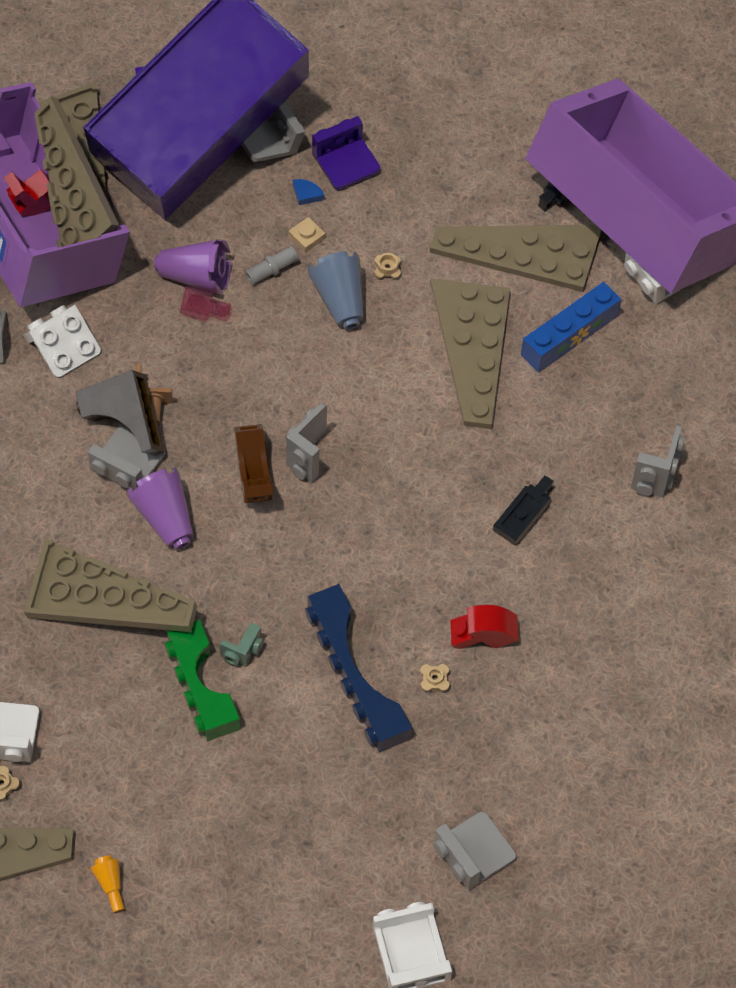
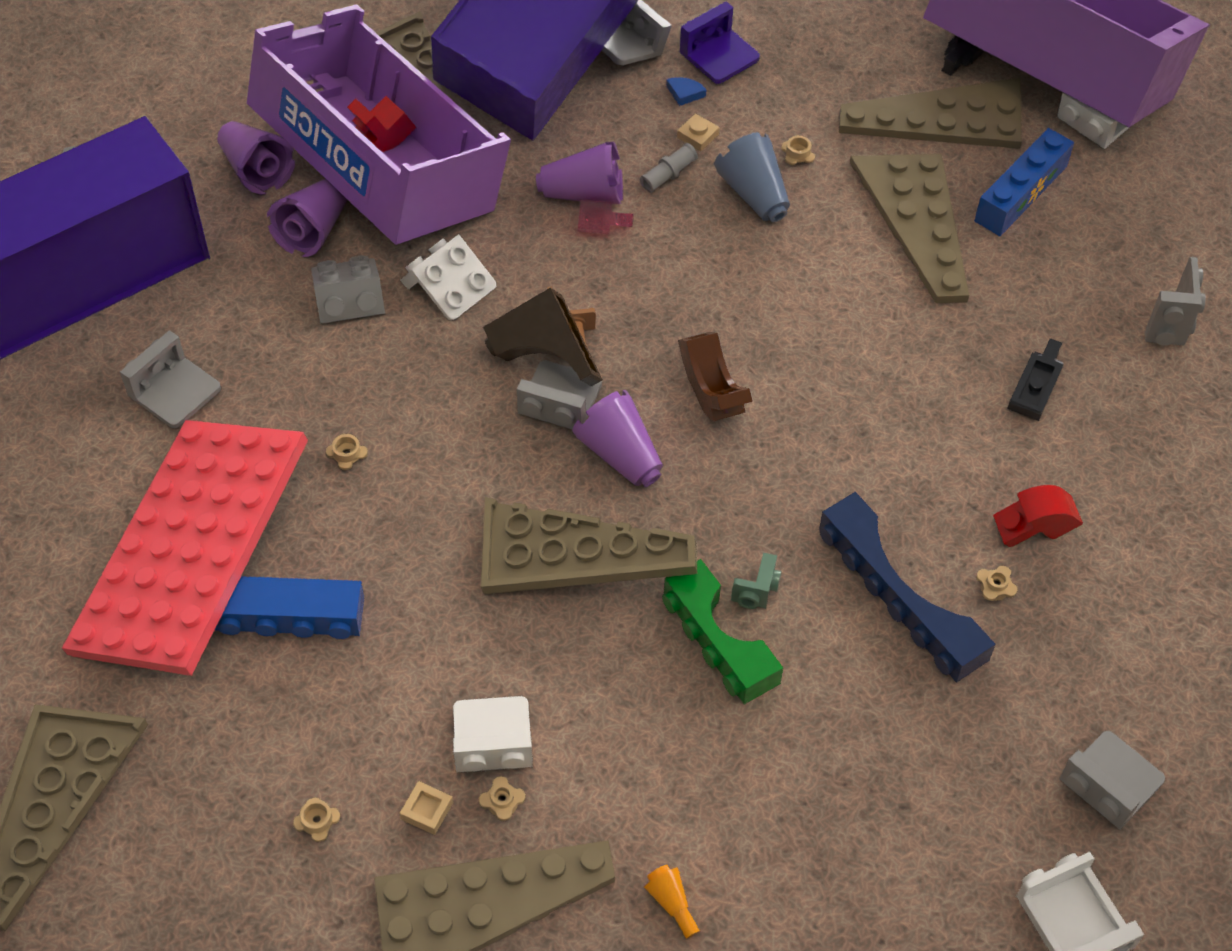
camera: 10 degrees left, 5 degrees down
dark tan wing [34,97,119,247] -> none
light grey bracket [286,403,327,484] -> none

